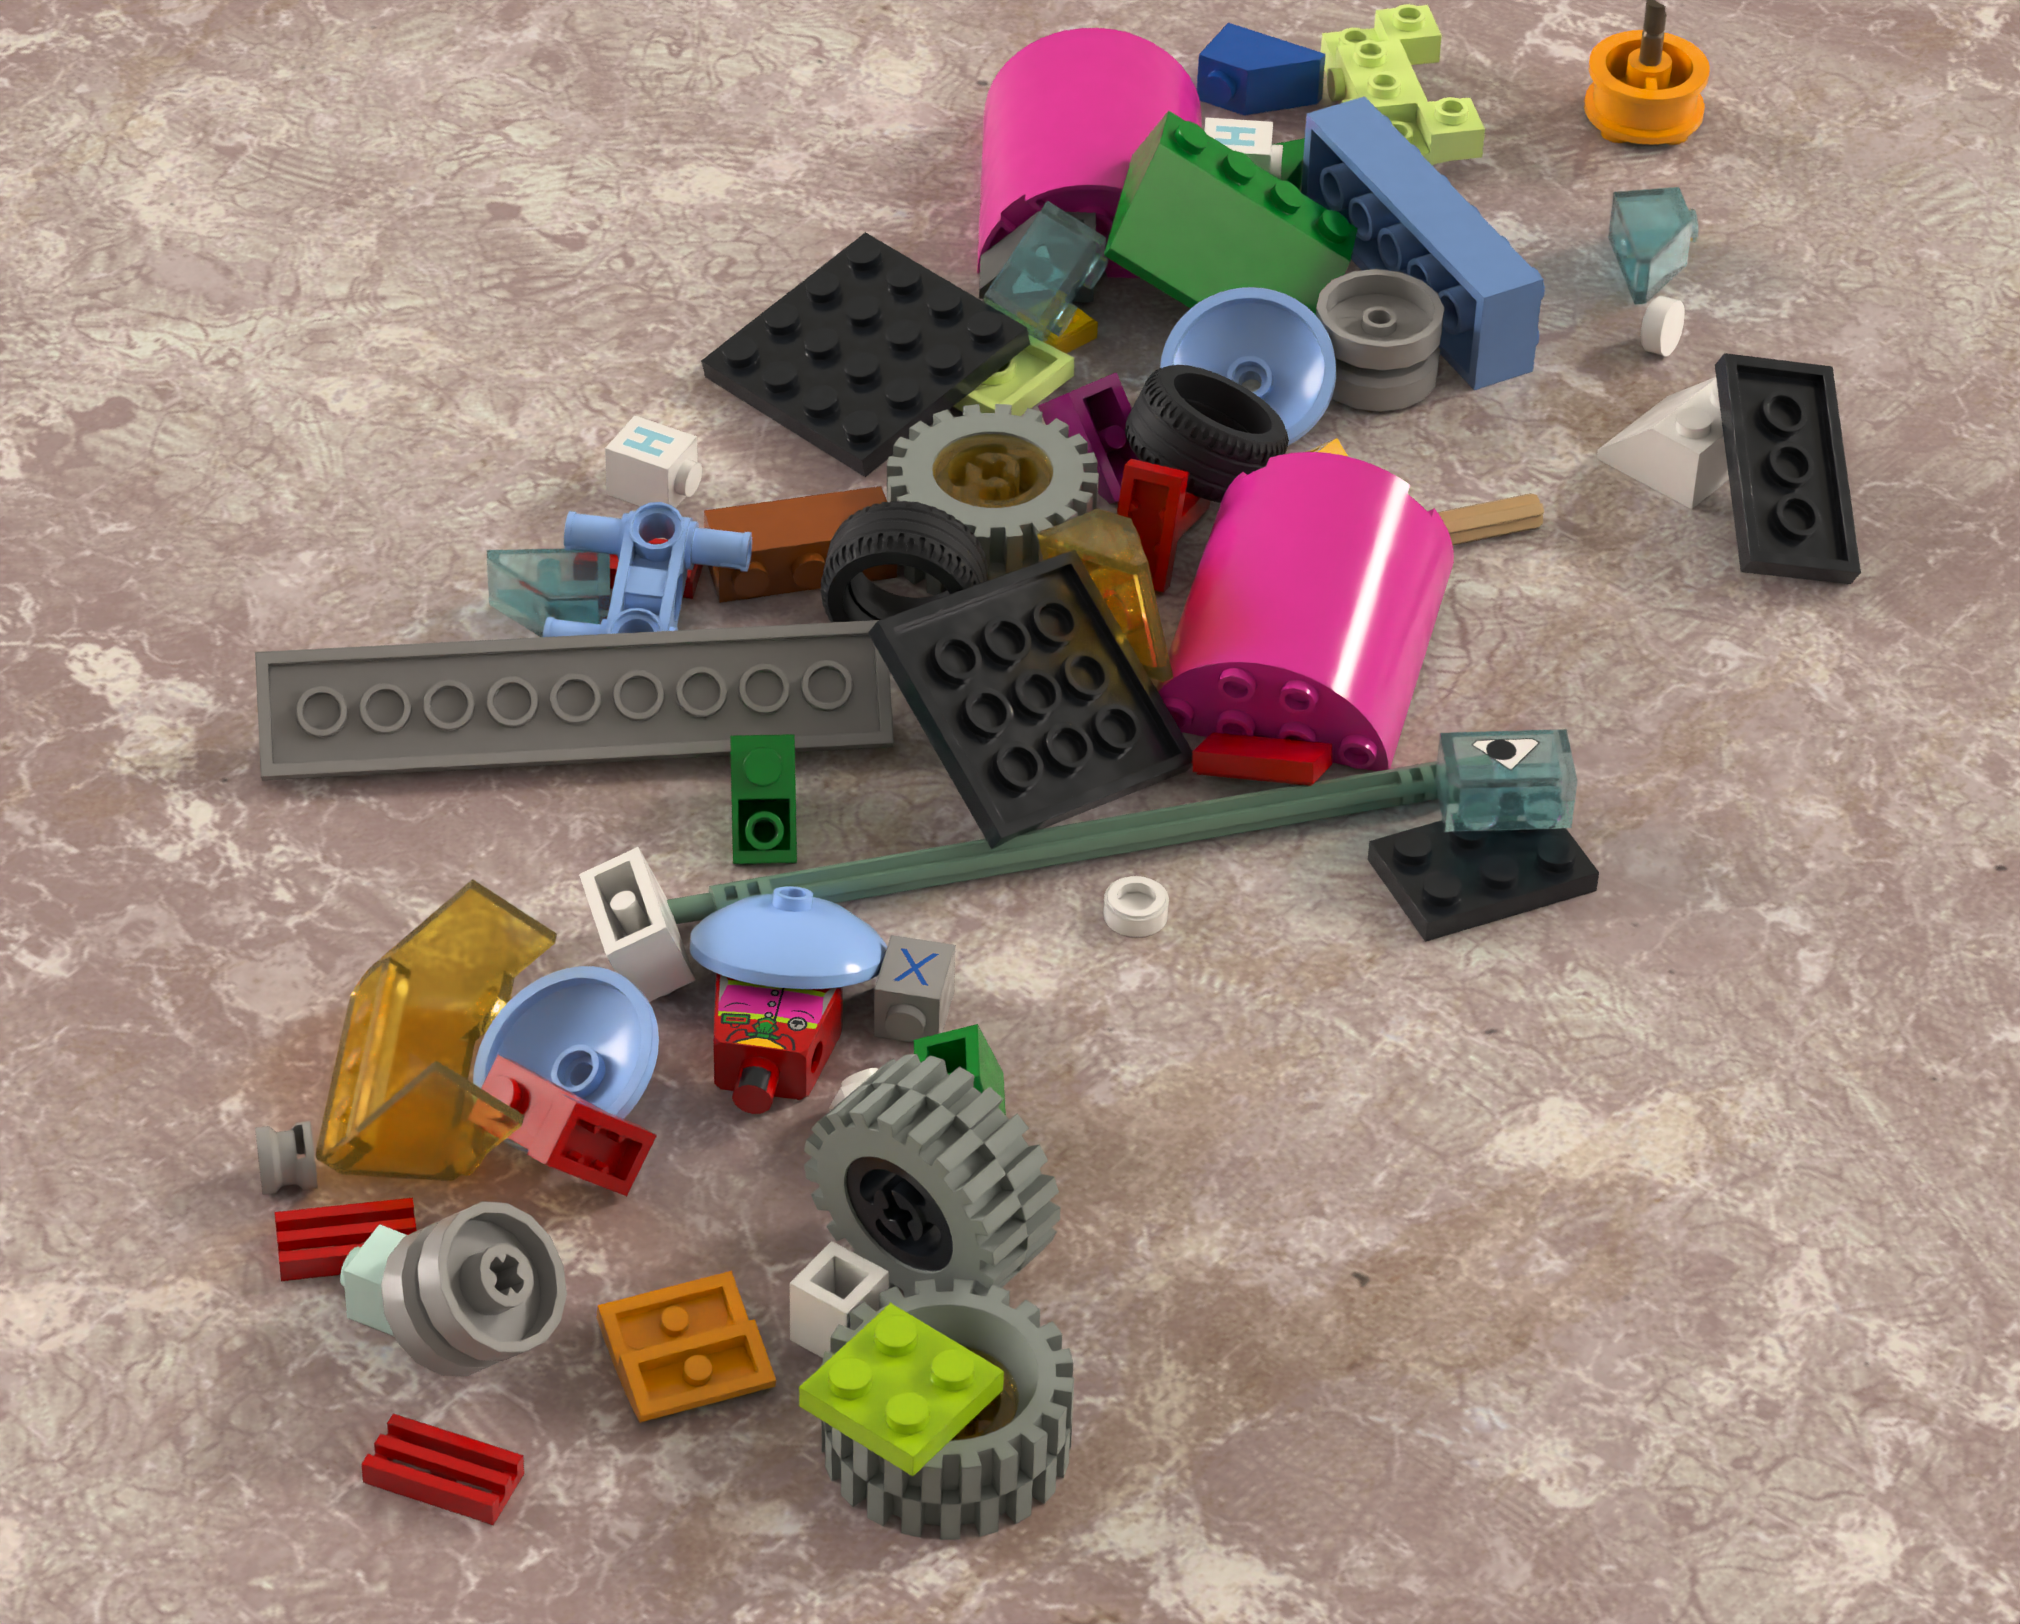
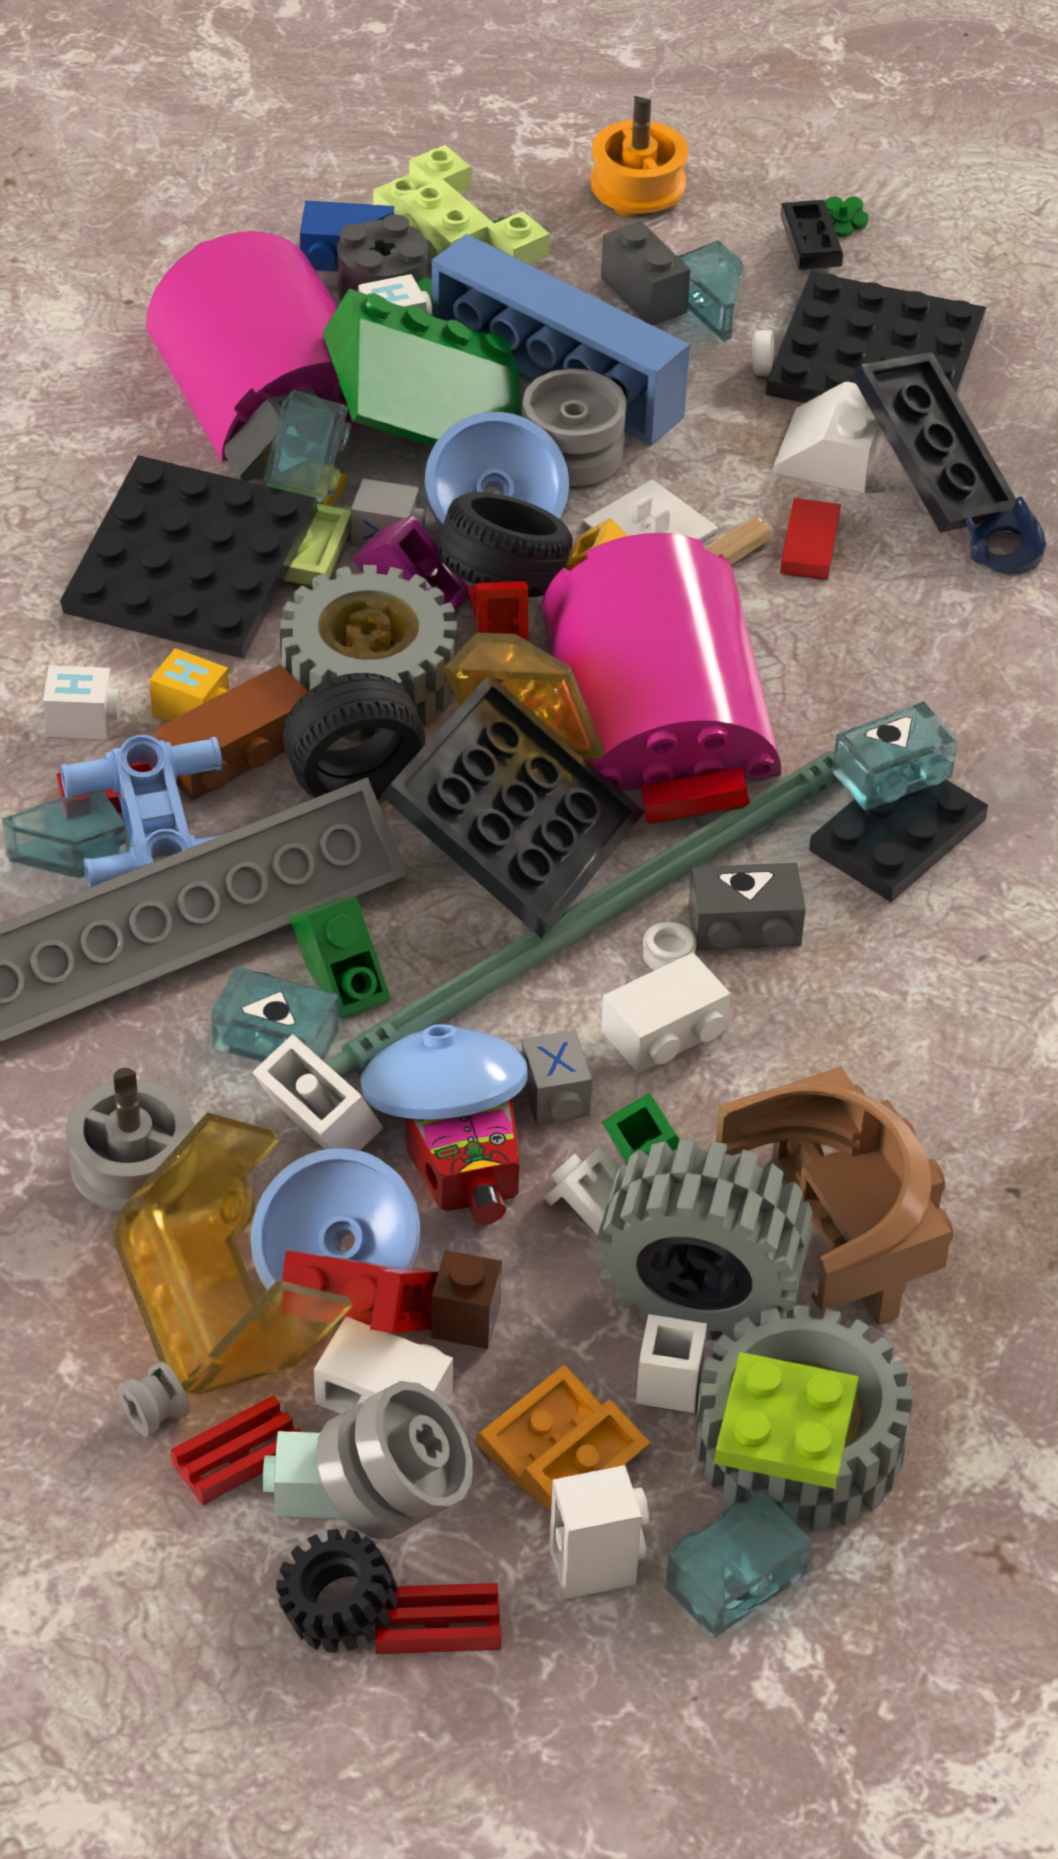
camera: 25 degrees left, 5 degrees up
none -> light grey wheel [66,1068,195,1213]
none -> yellow brick [149,648,229,722]
none -> clear light blue brick [211,966,339,1062]
none -> black tyre [276,1529,398,1653]
none -> white brick [314,1317,453,1414]
none -> dark grey brick [337,214,428,301]
none -> light grey brick [351,478,426,548]
none -> reddish brown brick [431,1250,502,1349]
none -> white brick [549,1465,649,1600]
none -> white piece [582,479,718,541]
none -> dark grey brick [601,221,690,326]
none -> white brick [601,952,731,1073]
none -> clear light blue brick [666,1491,812,1639]
none -> dark grey brick [688,863,806,950]
none -> medium nougat piece [716,1066,953,1325]
none -> black plate [766,271,986,403]
none -> black plate [780,200,843,270]
none -> red tile [780,498,841,580]
none -> green plant [825,196,869,237]
none -> dark blue piece [966,496,1046,574]

